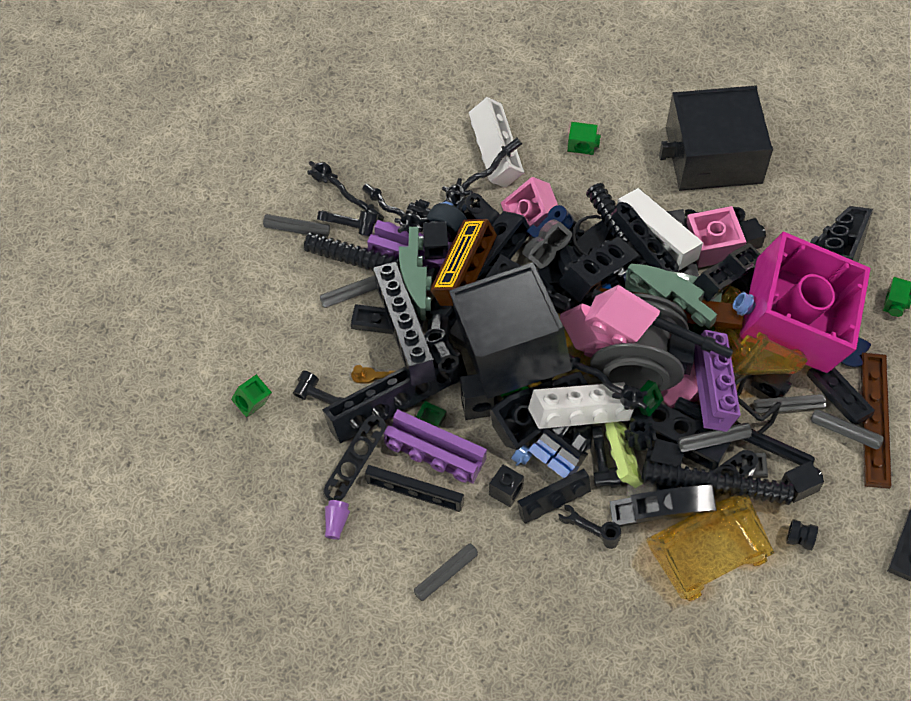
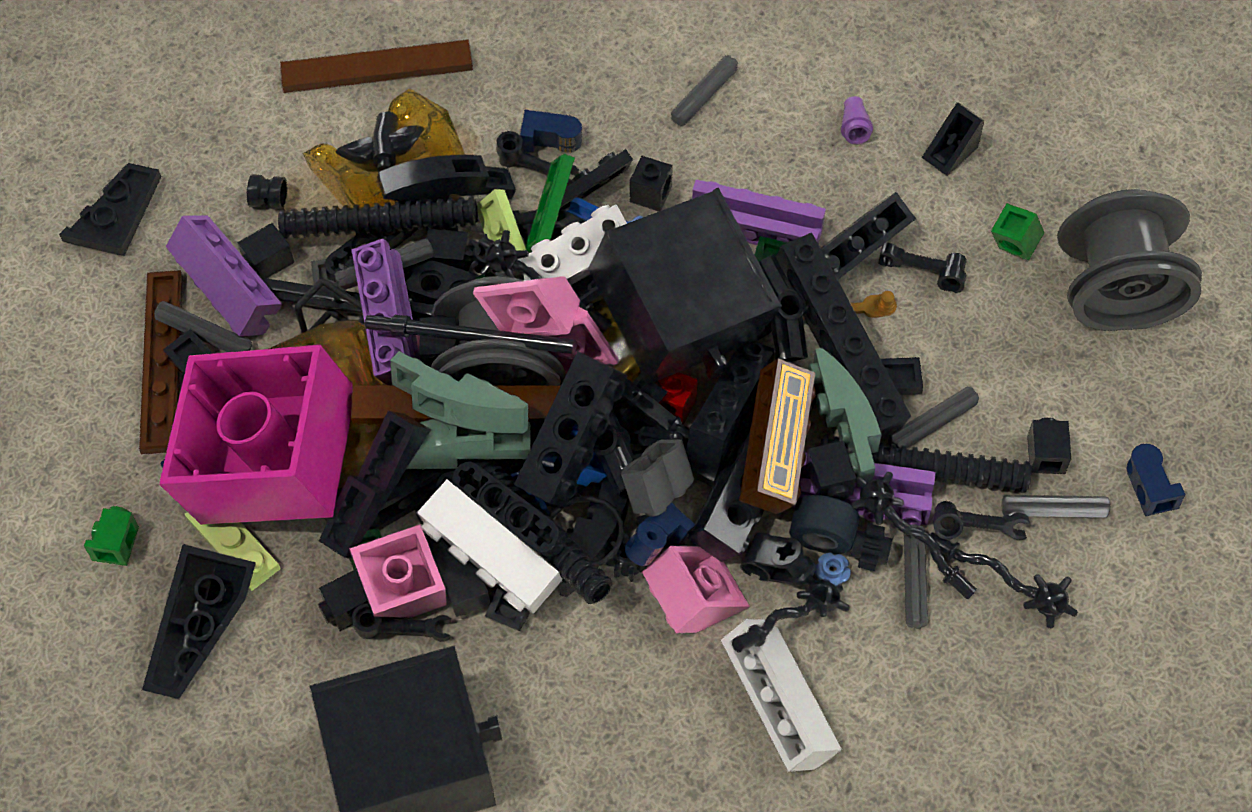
camera: 170 degrees right, 0 degrees up
black beam [323,415,386,501] -> none
black tile [365,465,464,512] -> none
green brick [567,121,601,155] -> none
medium blue plate [732,292,755,316] -> none
none -> medium lavender brick [166,215,282,337]
none -> reddish brown tile [280,39,473,93]
none -> black plant [336,111,425,172]
none -> dark blue leg [520,110,582,153]
none -> green tile [525,153,575,253]
none -> dark grey axle [904,524,928,629]
none -> black slope [921,102,985,176]
none -> black brick [1027,418,1071,474]
none -> dark grey wheel [1057,189,1202,331]
none -> dark blue leg [1126,444,1186,517]

